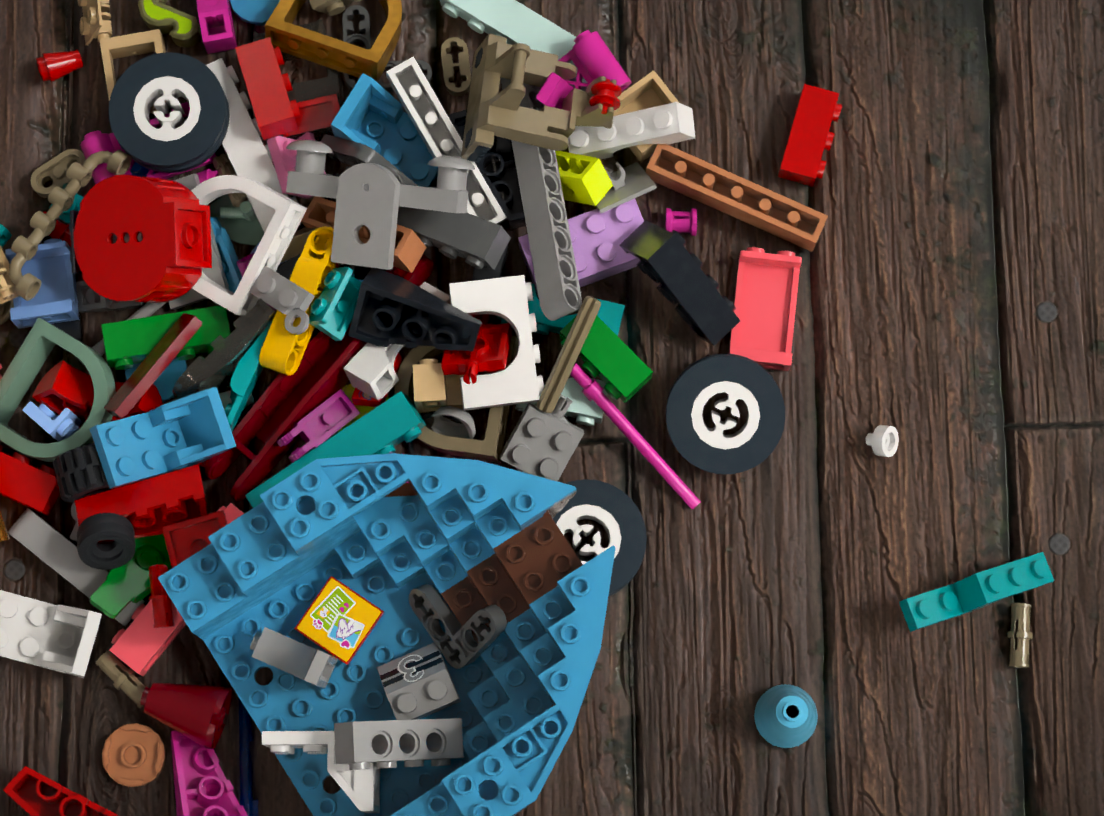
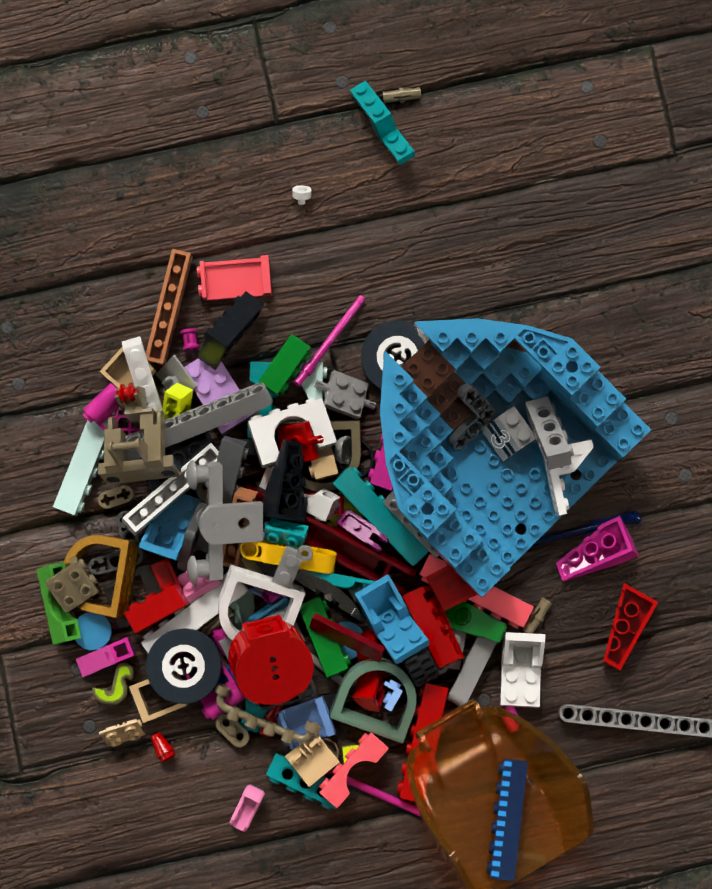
camera: 100 degrees left, 5 degrees up
black tyre [77,513,136,570] -> none
nougat tile [102,723,166,787] -> none
dark red cone [140,682,233,749] -> none
red axle [148,564,175,628] -> none
light grey arch [250,627,338,689] -> none
tile [294,576,385,665] -> none
dark pink tile [536,72,573,109] -> none
dark tan axle [536,296,601,413] -> none
black wheel [666,354,785,474] -> none
medium azure cone [754,684,818,748] -> none
red brick [778,84,842,187] -> none

